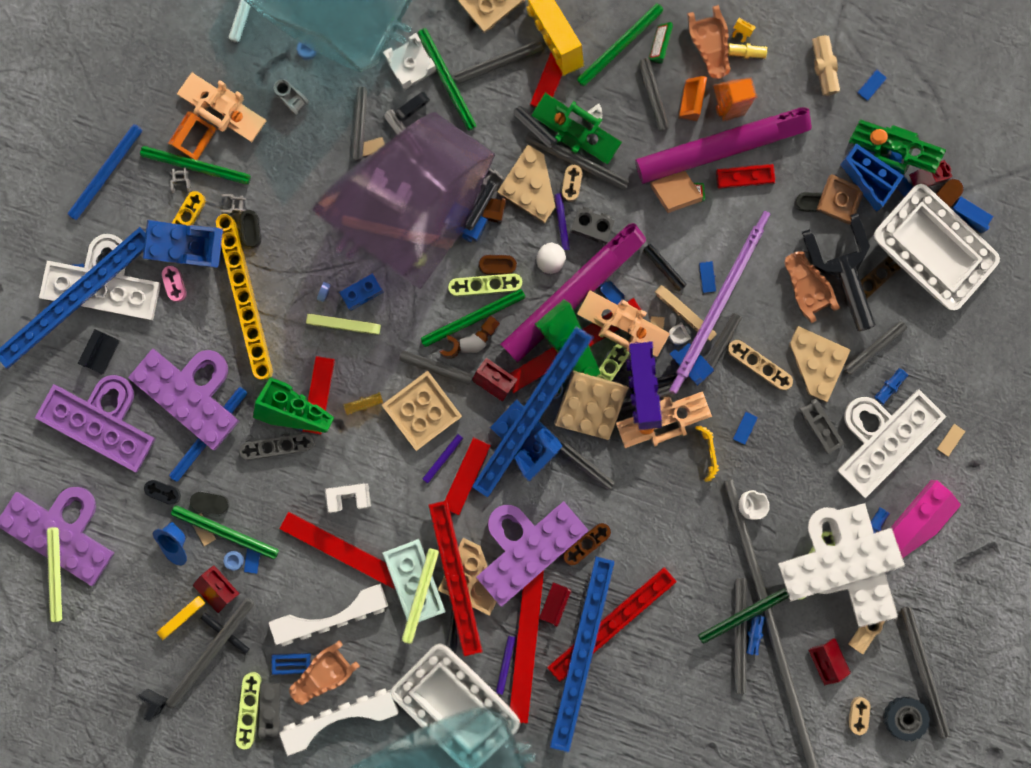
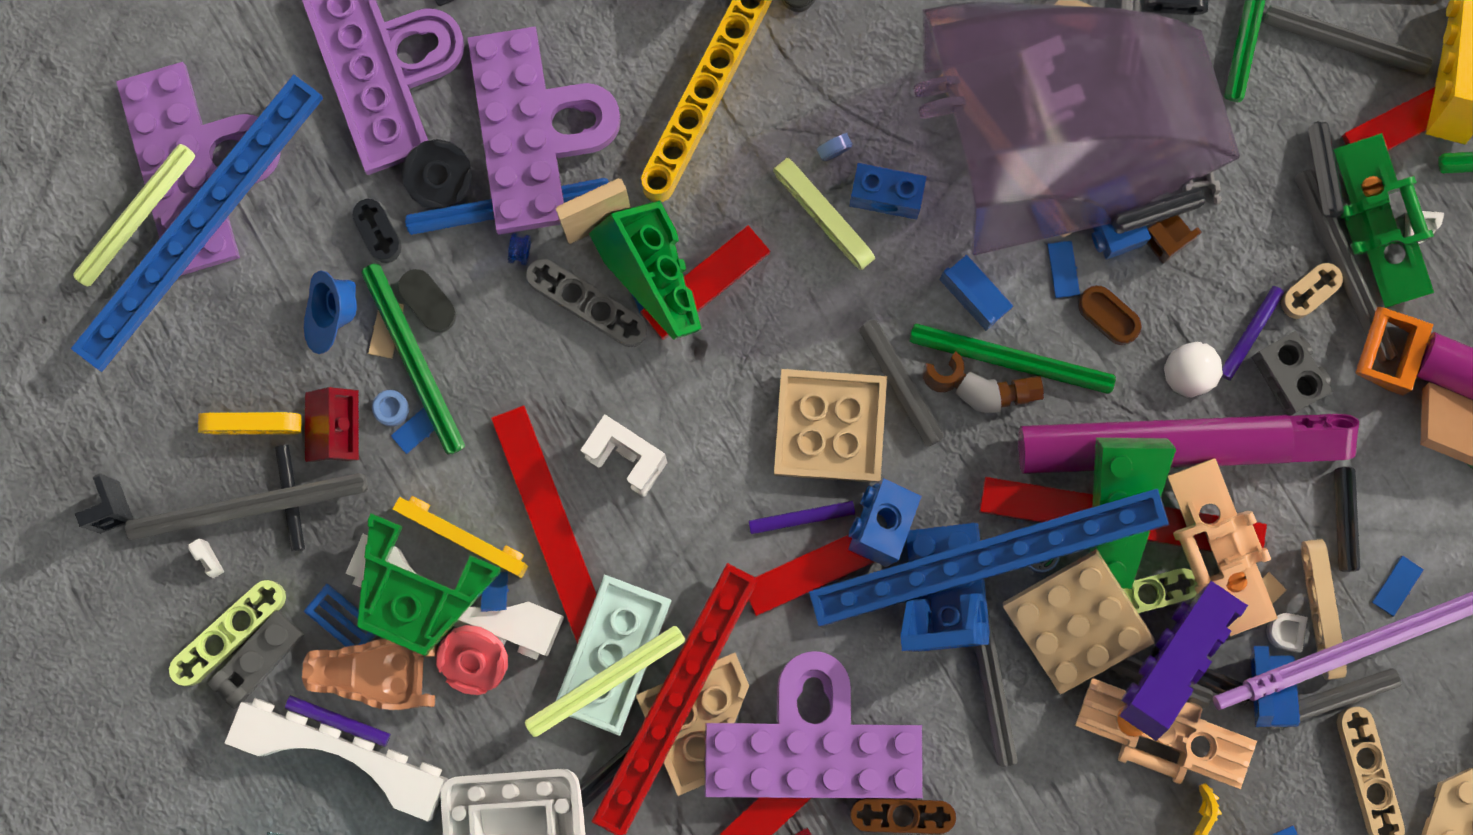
camera: 40 degrees right, 5 degrees down
clear yellow pin [343,392,384,415] -> none
yellowish green beam [448,274,523,296] -> none
dark red panel [472,358,518,402] -> none
tan plate [497,145,555,223] -> none
blue piece [600,281,625,305] -> none
none -> blue plate [71,74,323,372]
none -> white tile [188,539,224,578]
none -> dark purple bar [285,695,391,747]
none -> green wing [357,513,501,656]
none -> yellow plate [393,496,528,578]
none -> black tile [402,139,472,209]
none -> coral tile [436,625,508,695]
none -> blue window [481,571,509,612]
none -> clear blue bush [508,232,531,266]
none -> tan tile [556,178,630,244]
none -> blue brick [848,478,922,567]
none -> blue panel [939,254,1013,331]
none -> blue window [1047,241,1080,298]
none -> orange tile [1355,307,1434,396]

